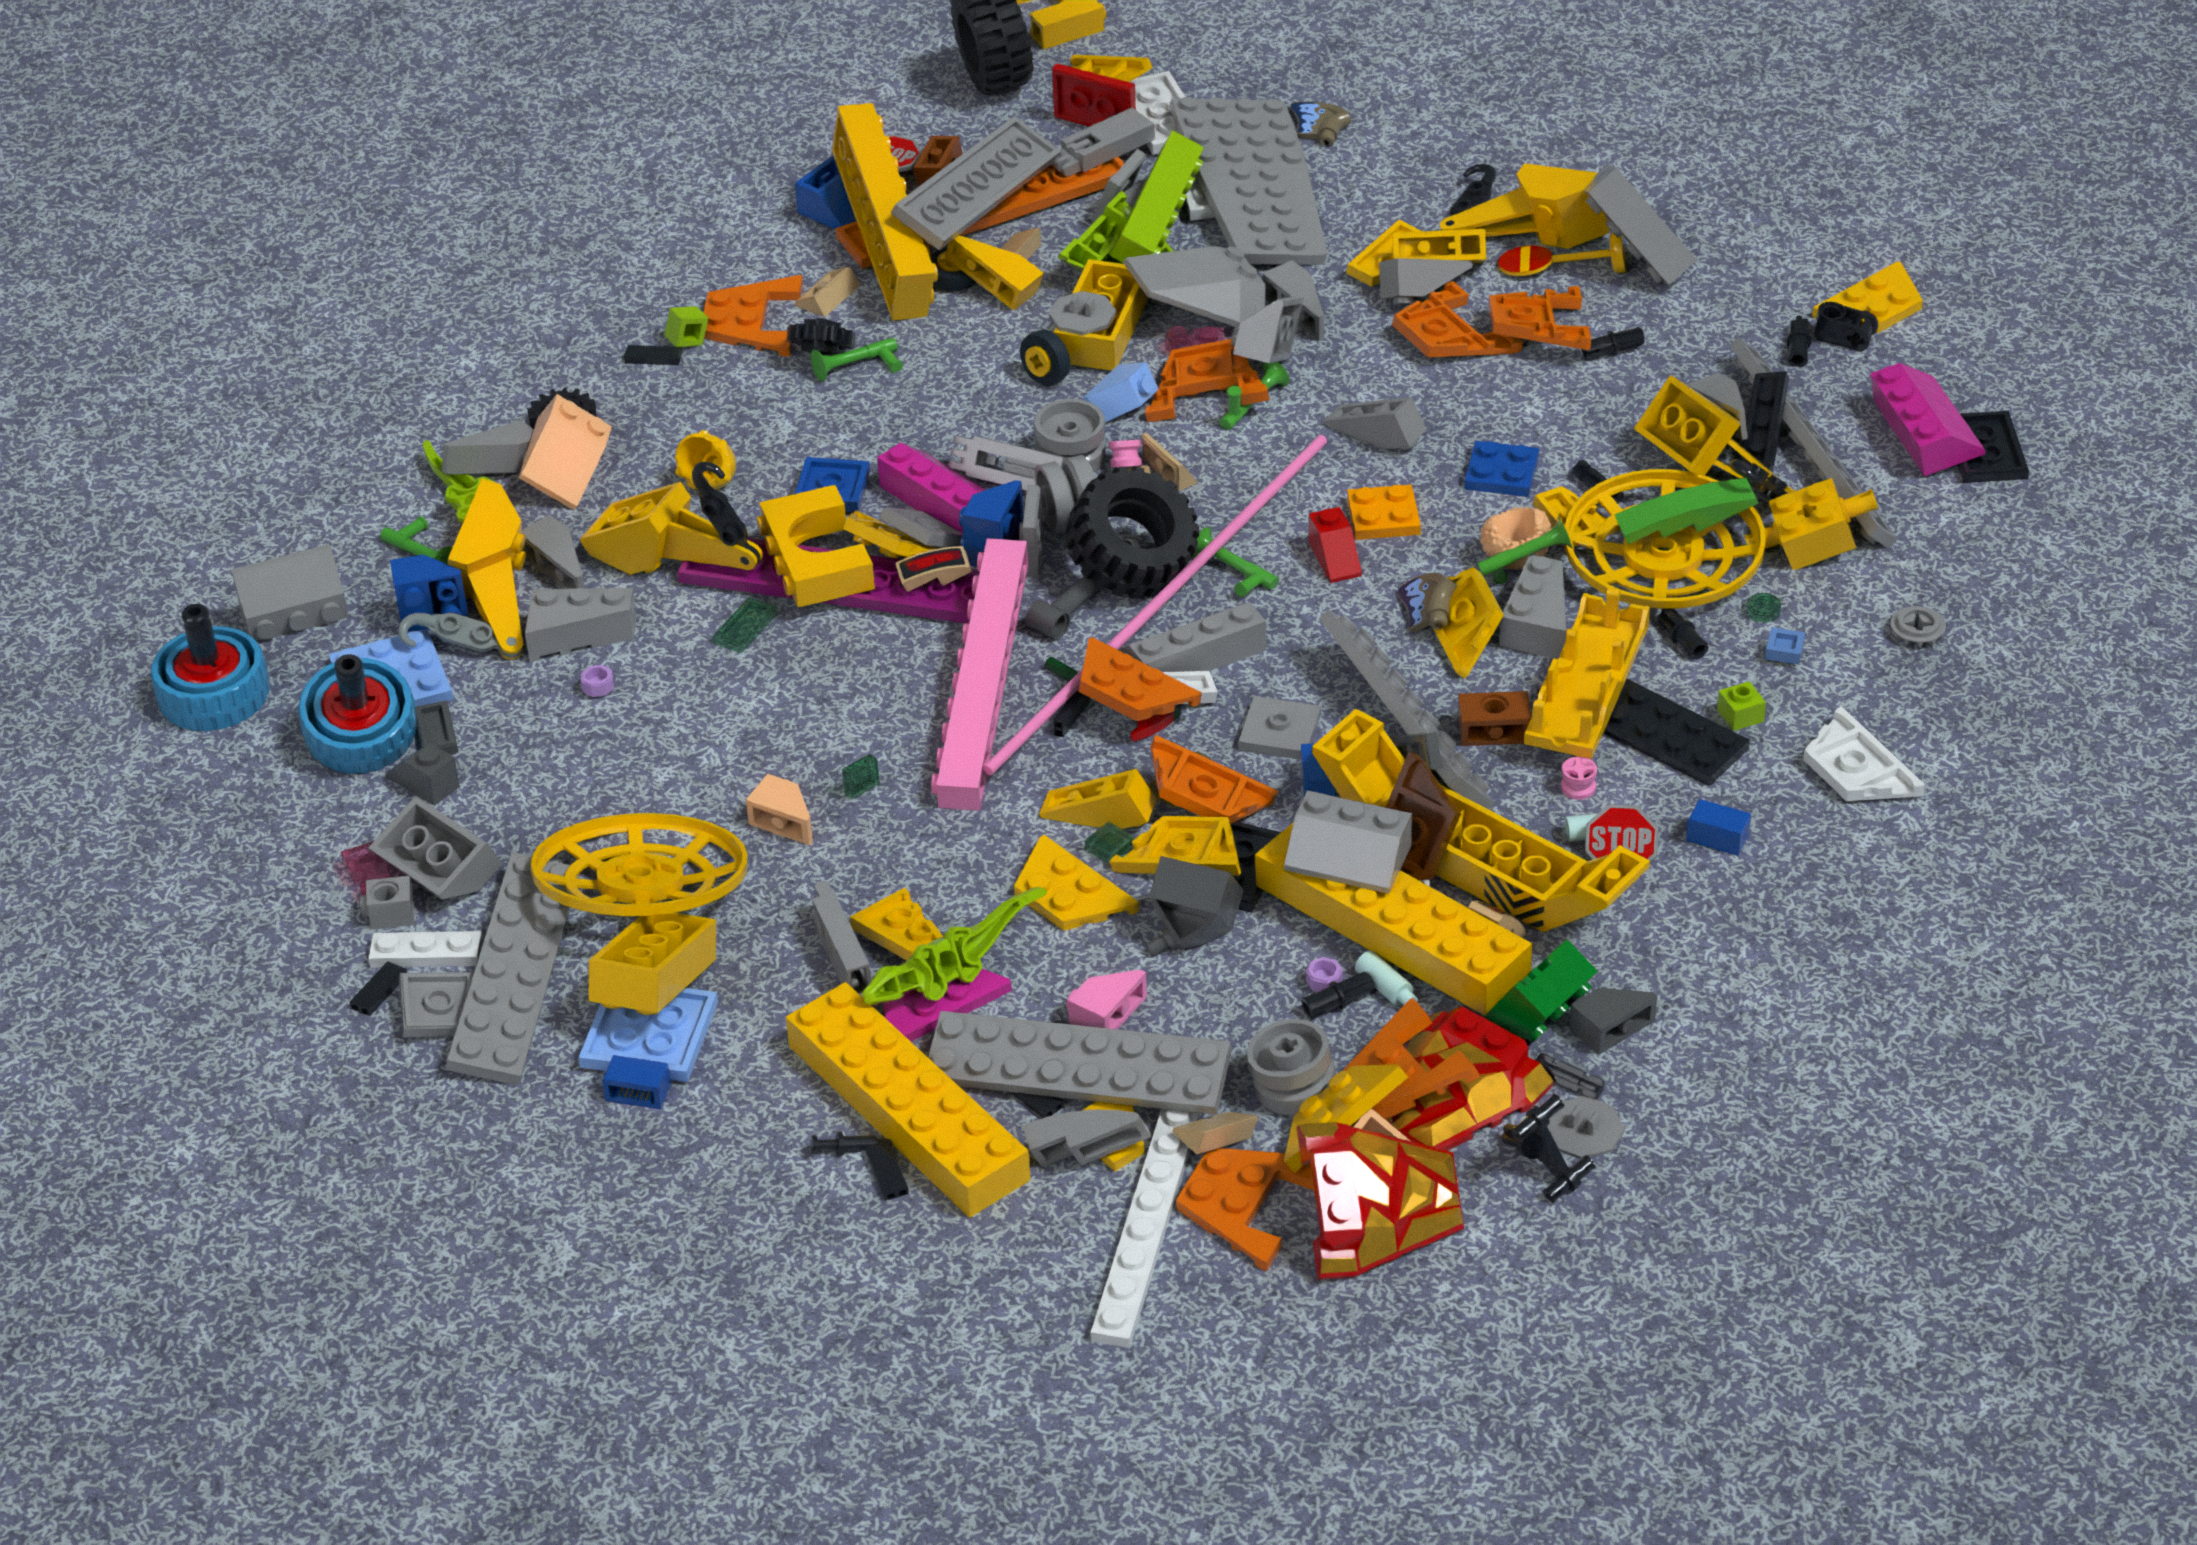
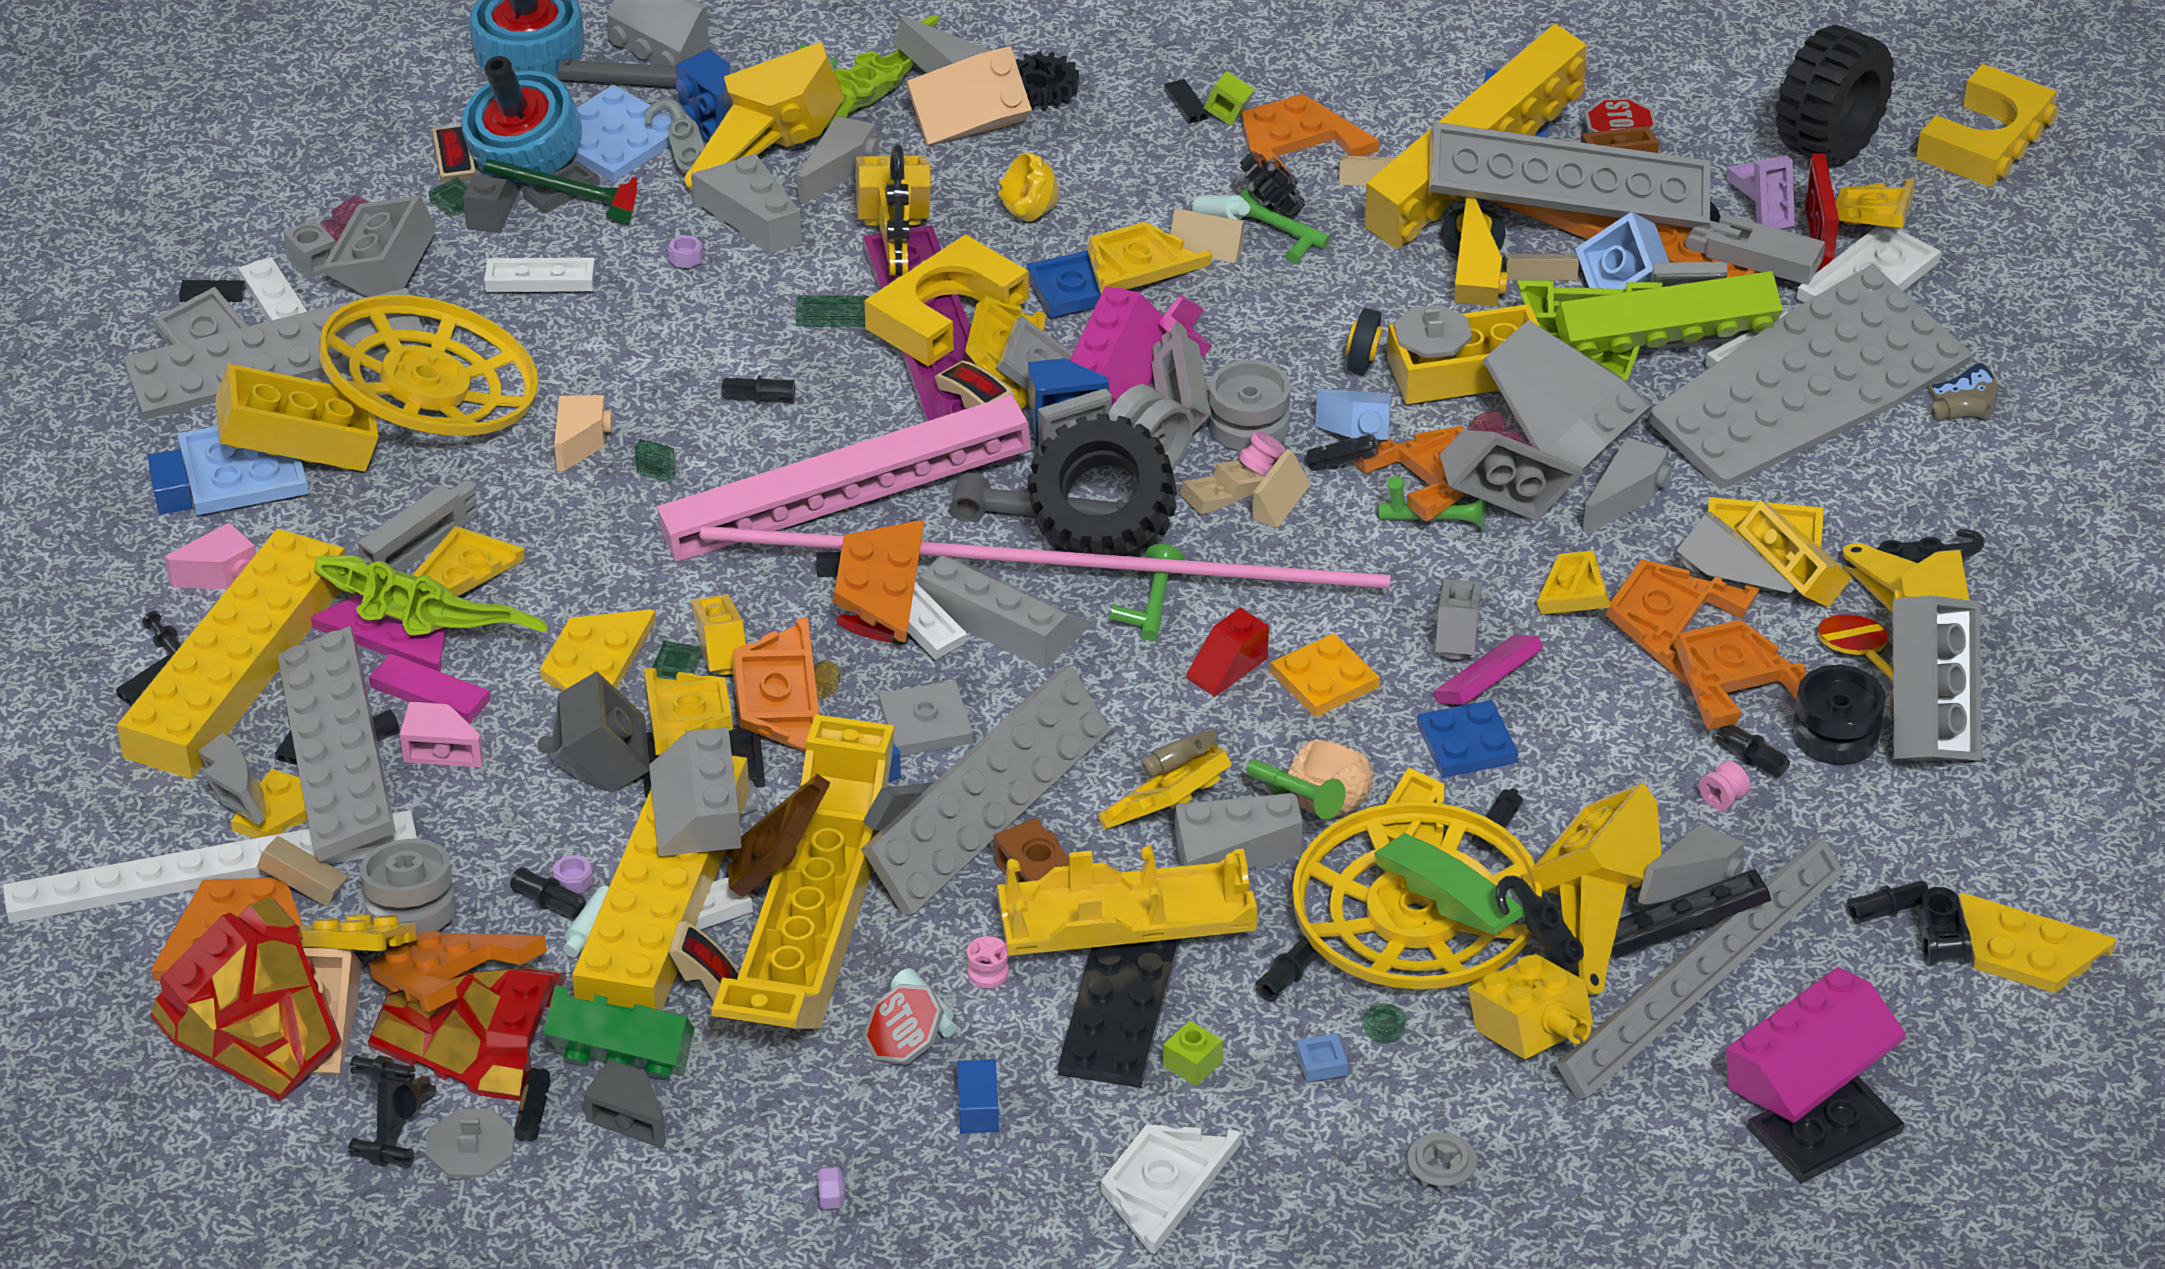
camera: 60 degrees right, 0 degrees up
none -> bright pink slope [165,523,256,590]
none -> dark pink tile [369,653,491,724]
none -> clear green tile [428,177,468,217]
none -> slope [432,126,476,183]
none -> dark green piece [484,158,637,225]
none -> white plate [484,258,596,292]
none -> dark grey piece [559,57,677,87]
none -> black axle [721,375,796,404]
none -> lavender tile [818,1166,846,1209]
none -> yellow wing [1087,222,1213,294]
none -> dark pink bracket [1158,295,1212,356]
none -> tan slope [1171,208,1244,263]
none -> light aqua cylinder [1192,195,1250,220]
none -> black axle [1306,434,1379,471]
none -> dark pink tile [1433,635,1543,705]
none -> yellow wing [1536,550,1610,614]
none -> light blue slope [1575,212,1669,289]
none -> bright pink wheel [1699,761,1751,811]
none -> lavender bracket [1727,155,1795,229]
none -> black wheel [1792,664,1886,765]

